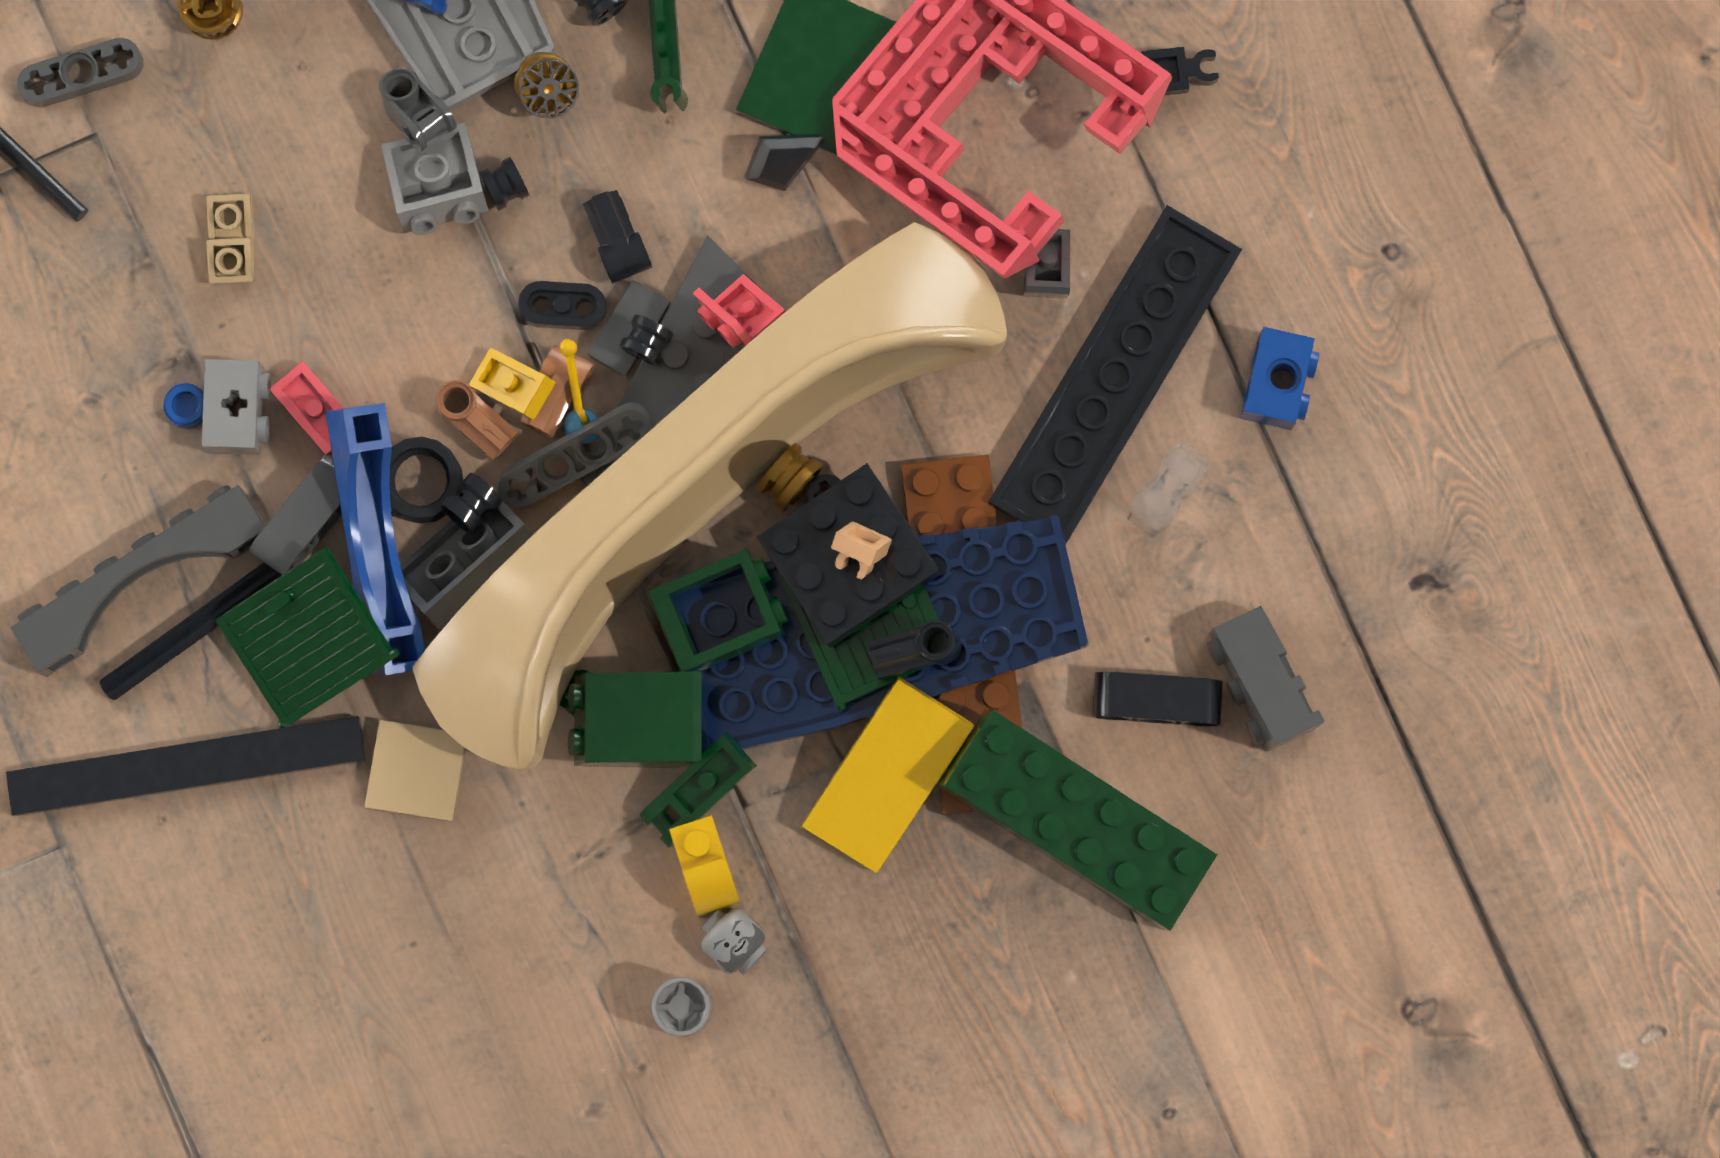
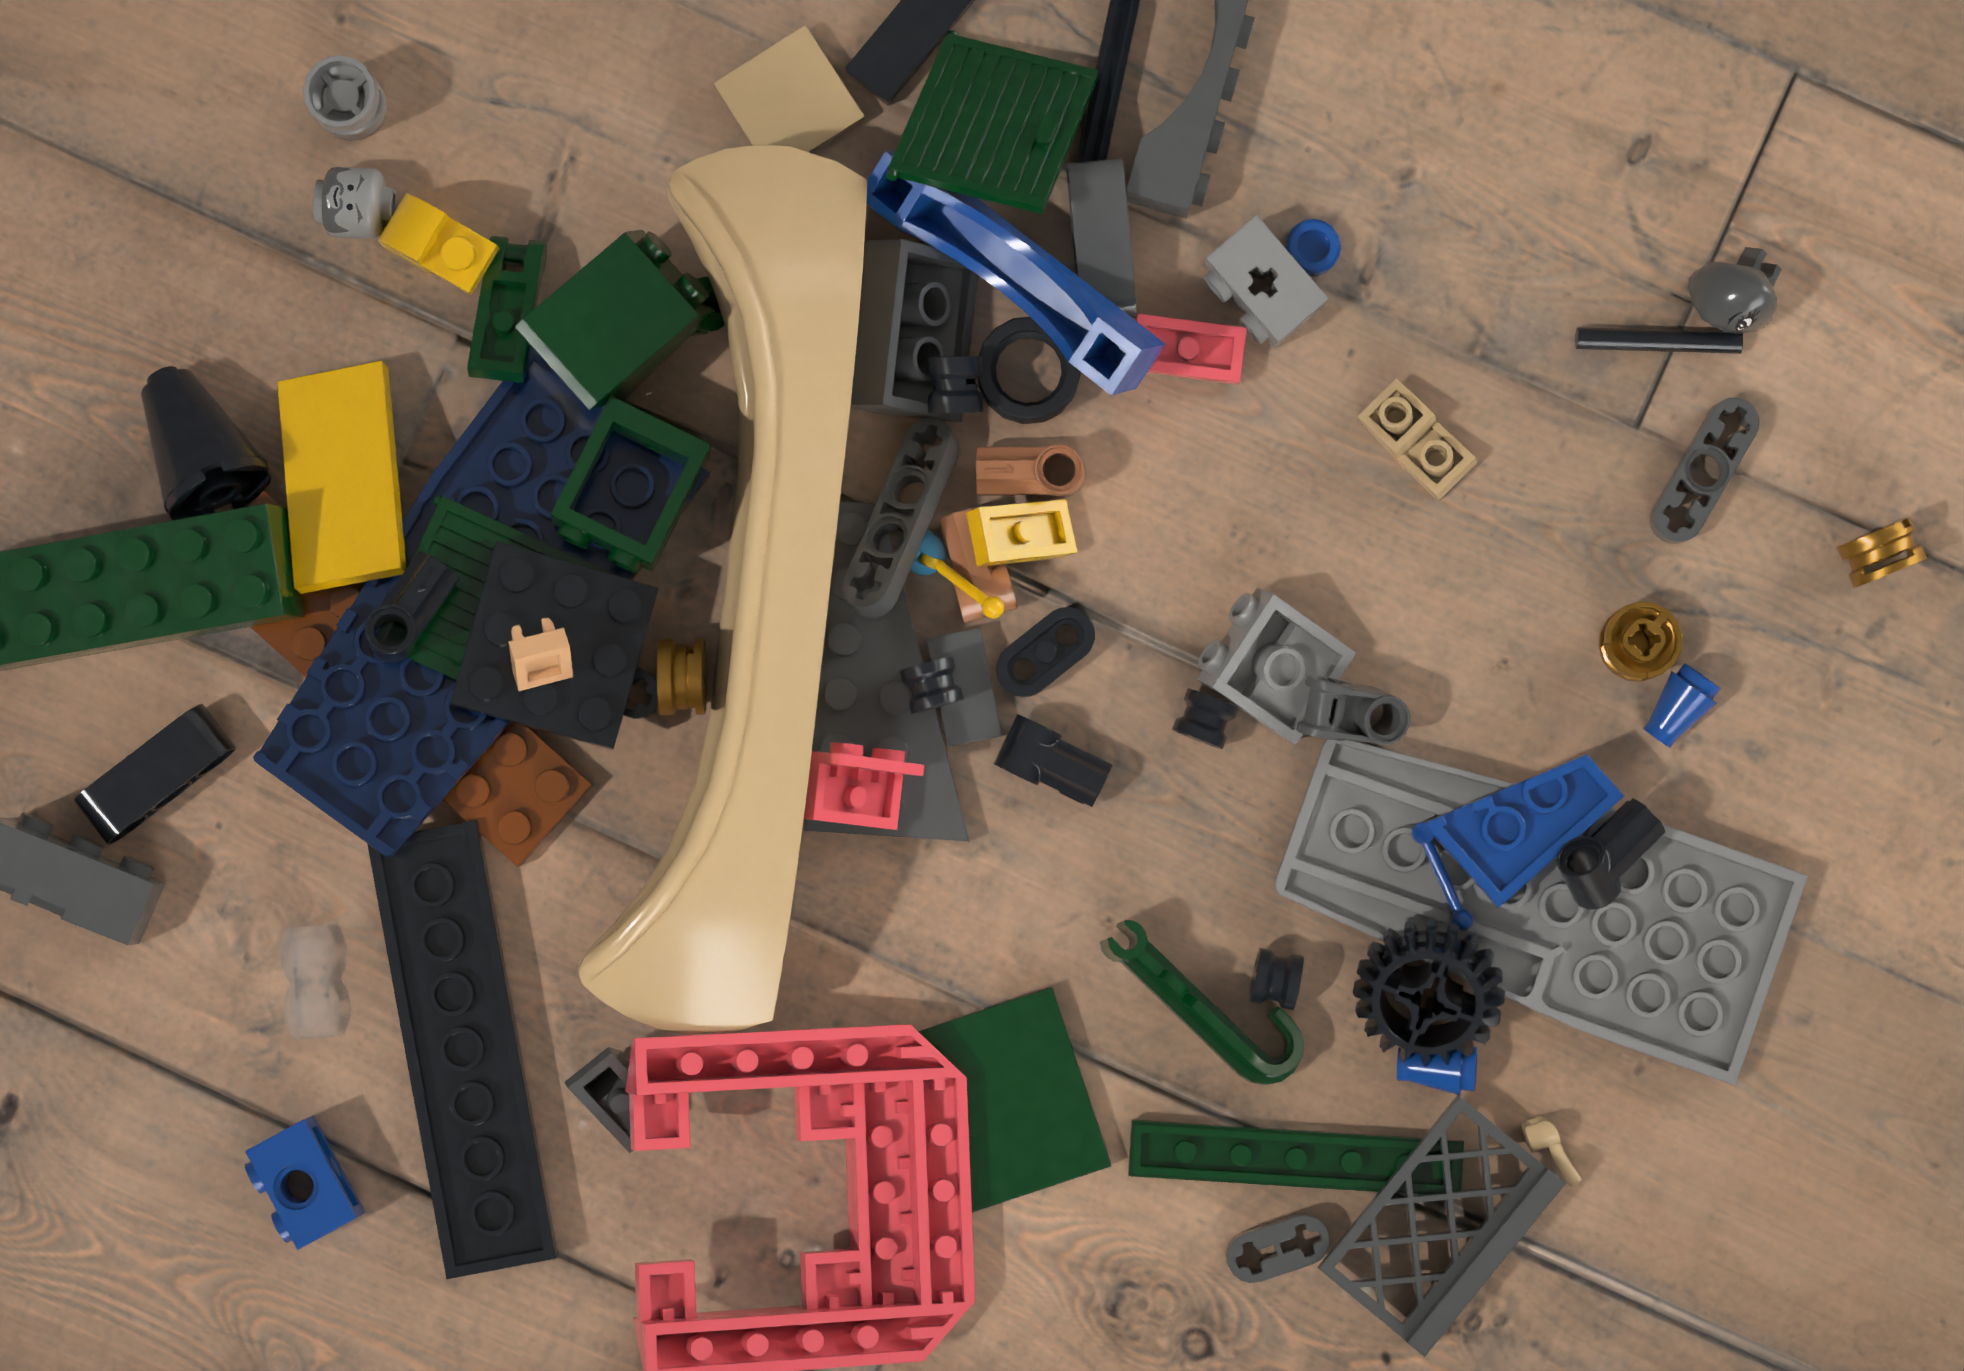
camera: 140 degrees right, 5 degrees up
wheel [514,52,579,119] -> none
black piece [744,134,824,191] -> none
none -> black cone [141,366,271,521]

